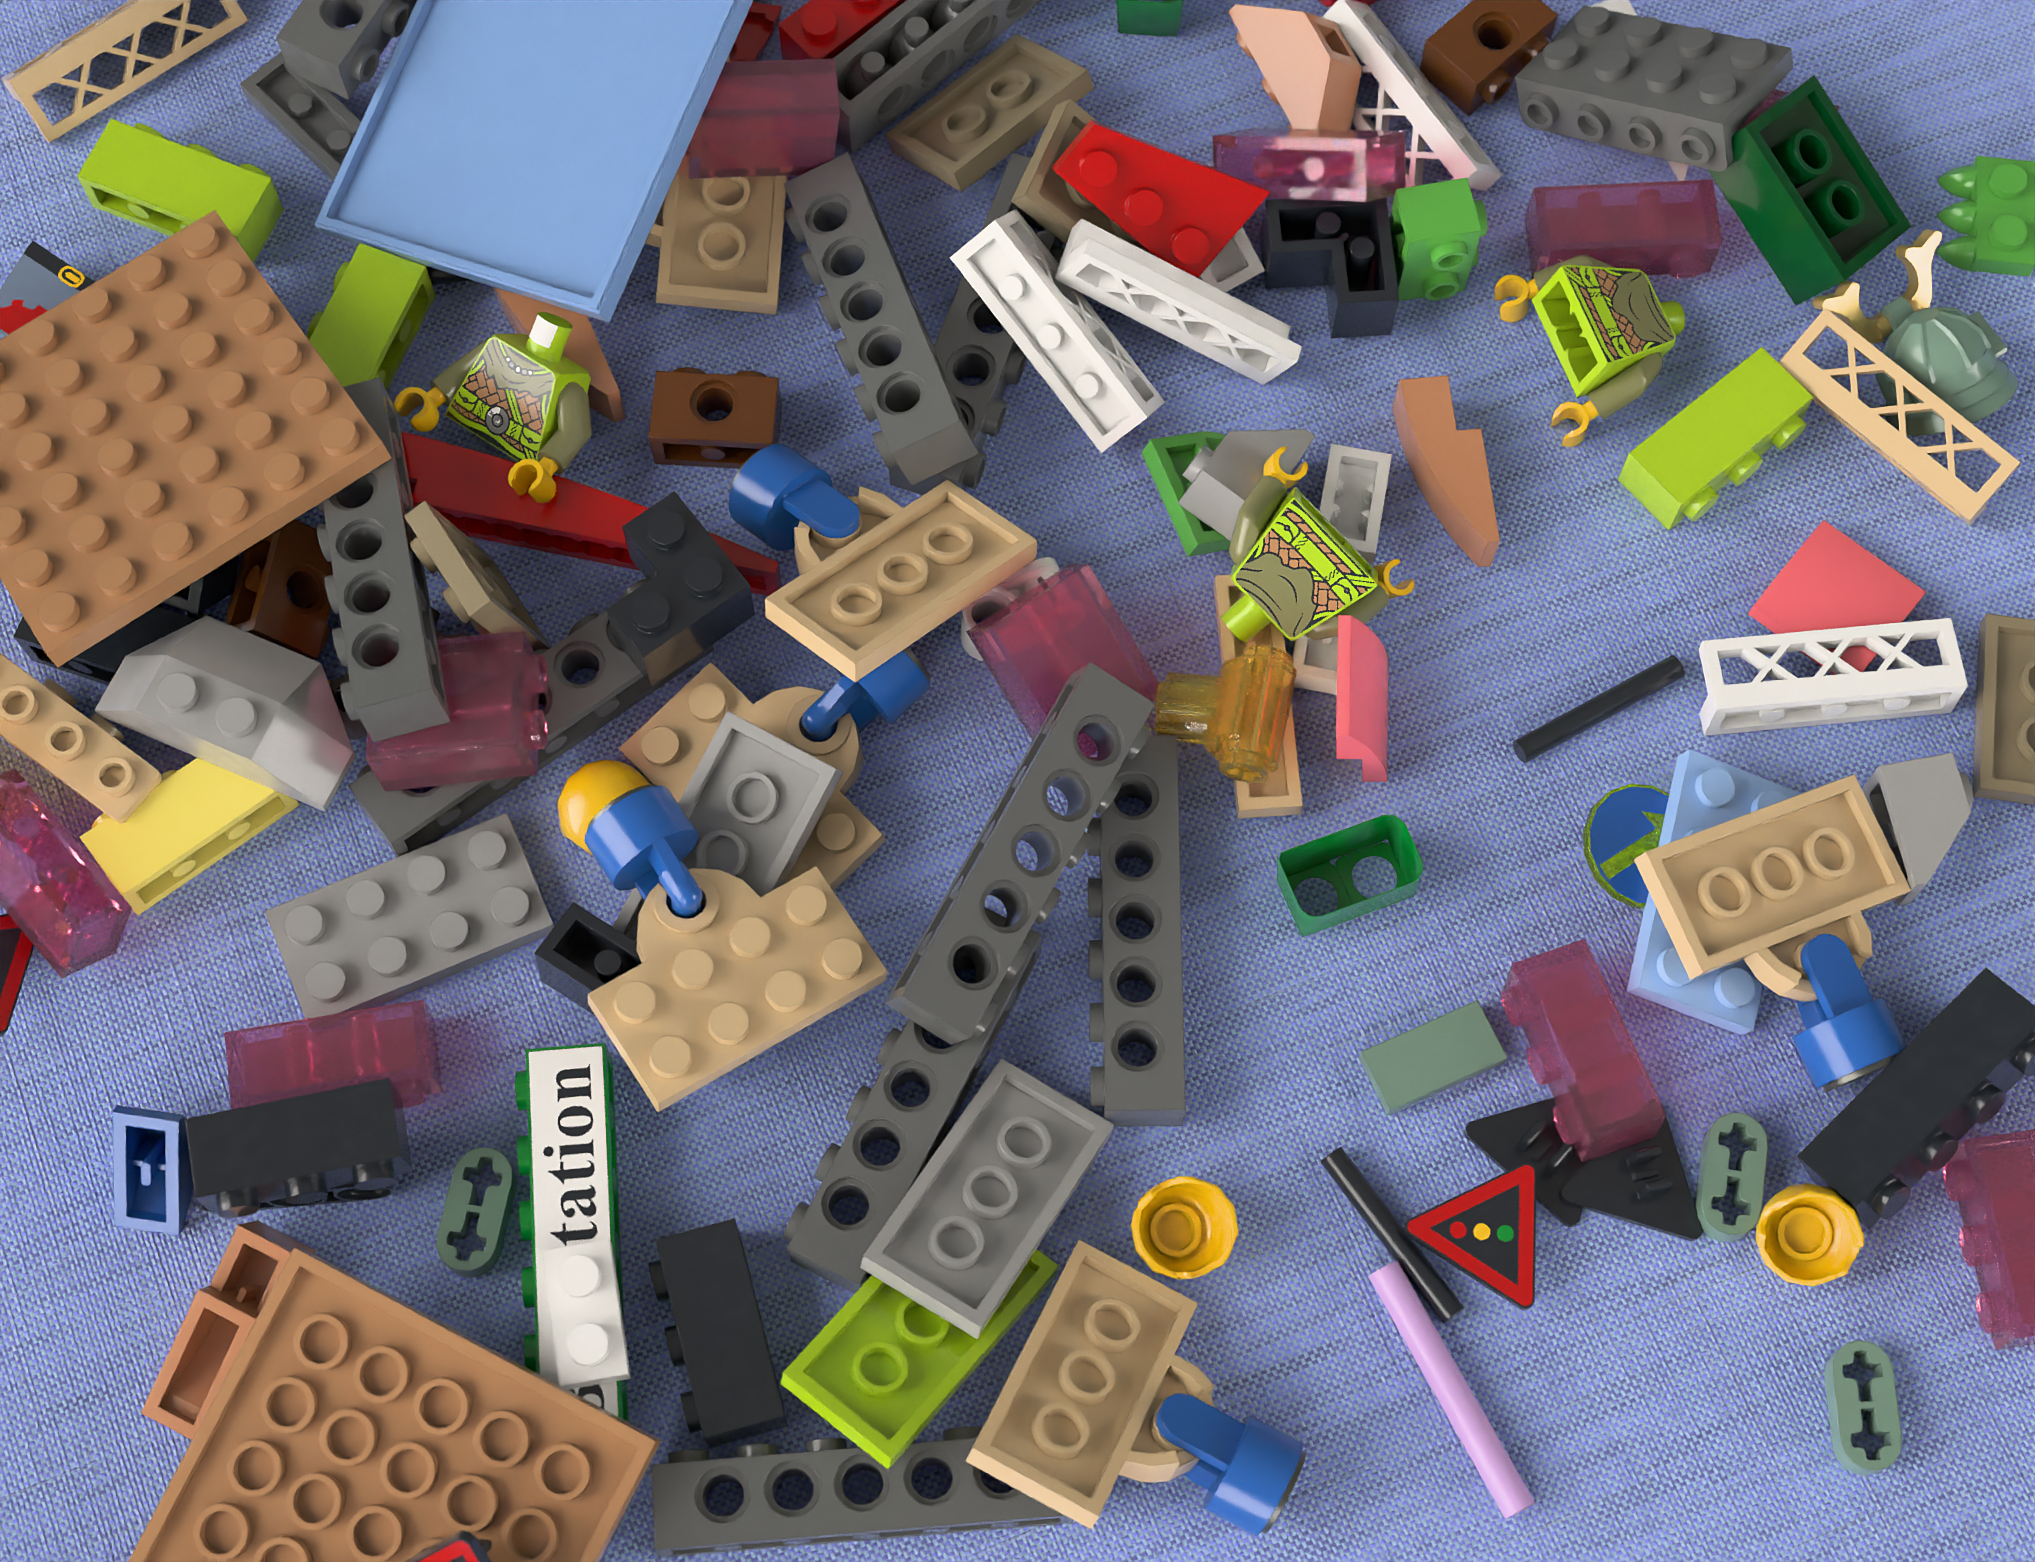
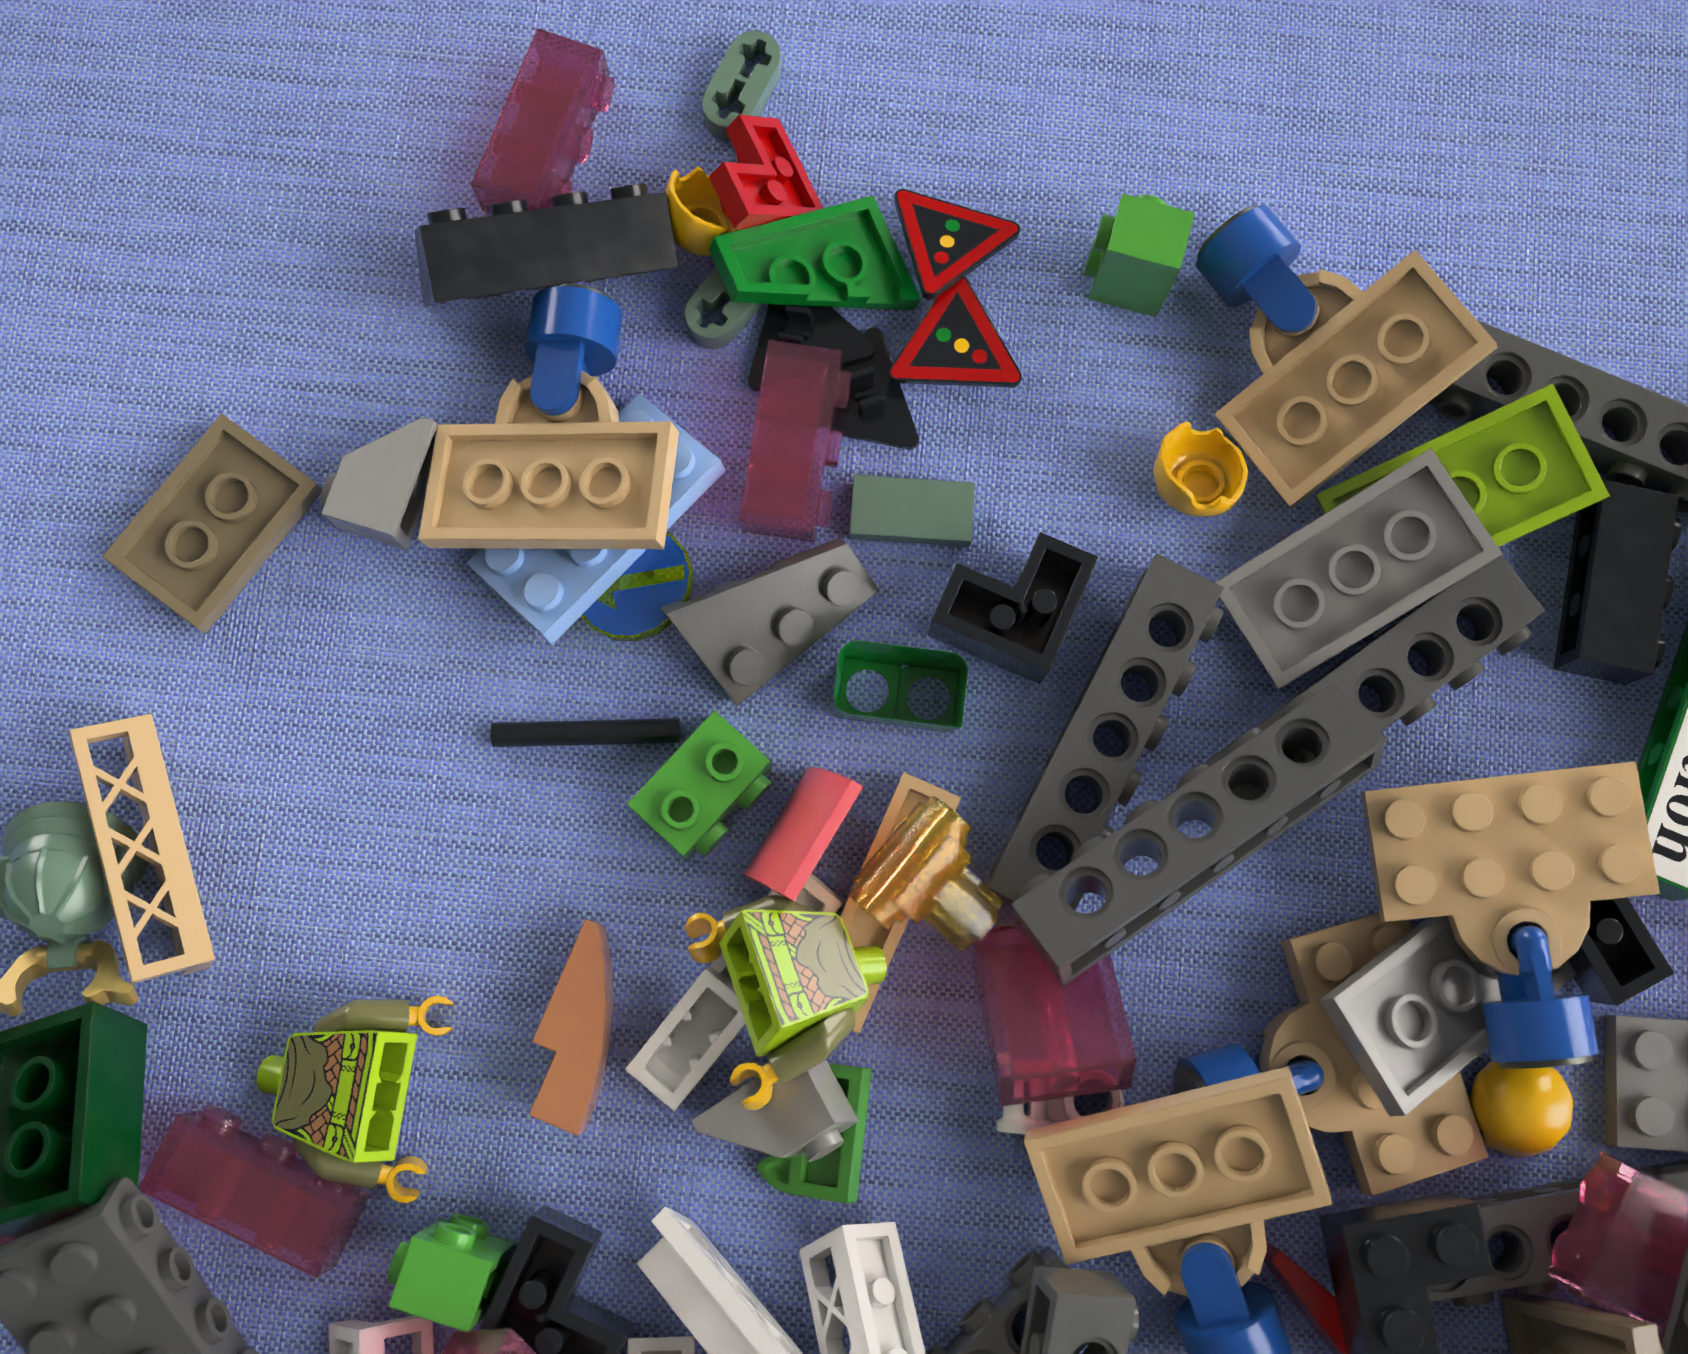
camera: 155 degrees left, 10 degrees up
black bar [1321,1147,1465,1324] -> none
lavender piece [1369,1261,1535,1520] -> none
lime brick [1618,347,1813,531] -> none
white fence [1699,618,1968,736] -> none
coral slope [1748,520,1926,675] -> none
none -> bright green brick [627,710,772,860]
none -> dark grey wing [659,538,879,706]
none -> red plate [709,114,823,229]
none -> green wing [709,195,921,310]
none -> piece [894,189,1020,300]
none -> black brick [927,532,1098,684]
none -> bright green brick [1083,193,1195,317]

